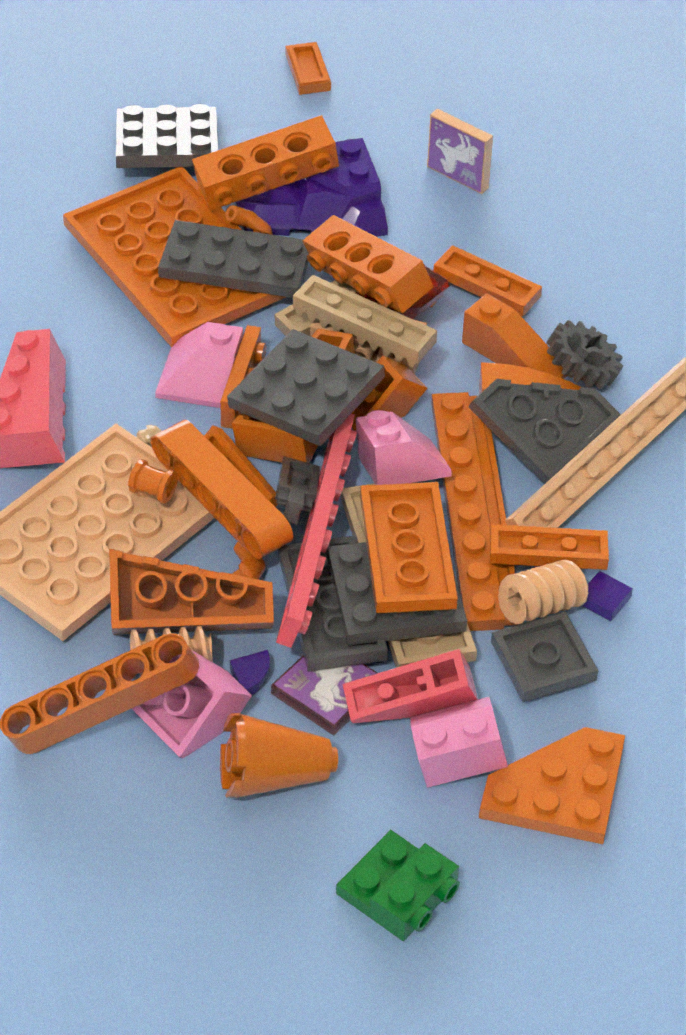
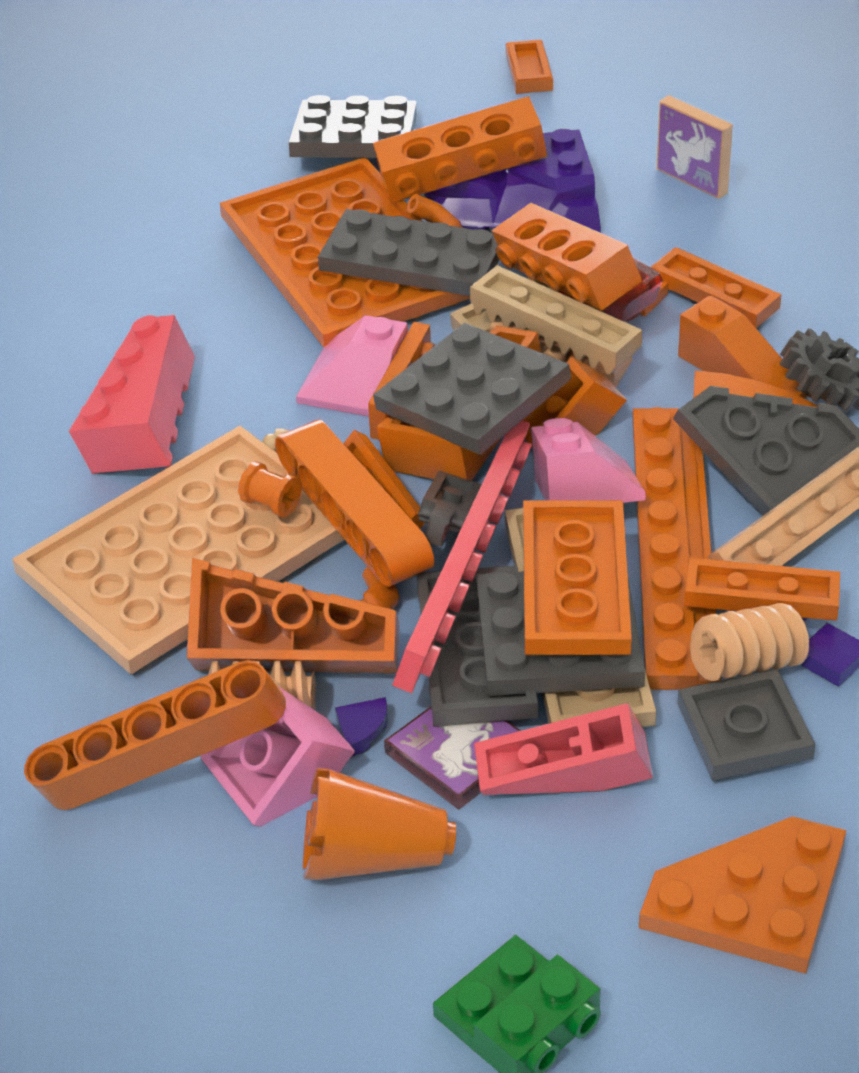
camera: 10 degrees right, 5 degrees down
bright pink slope [410,696,508,788] -> none

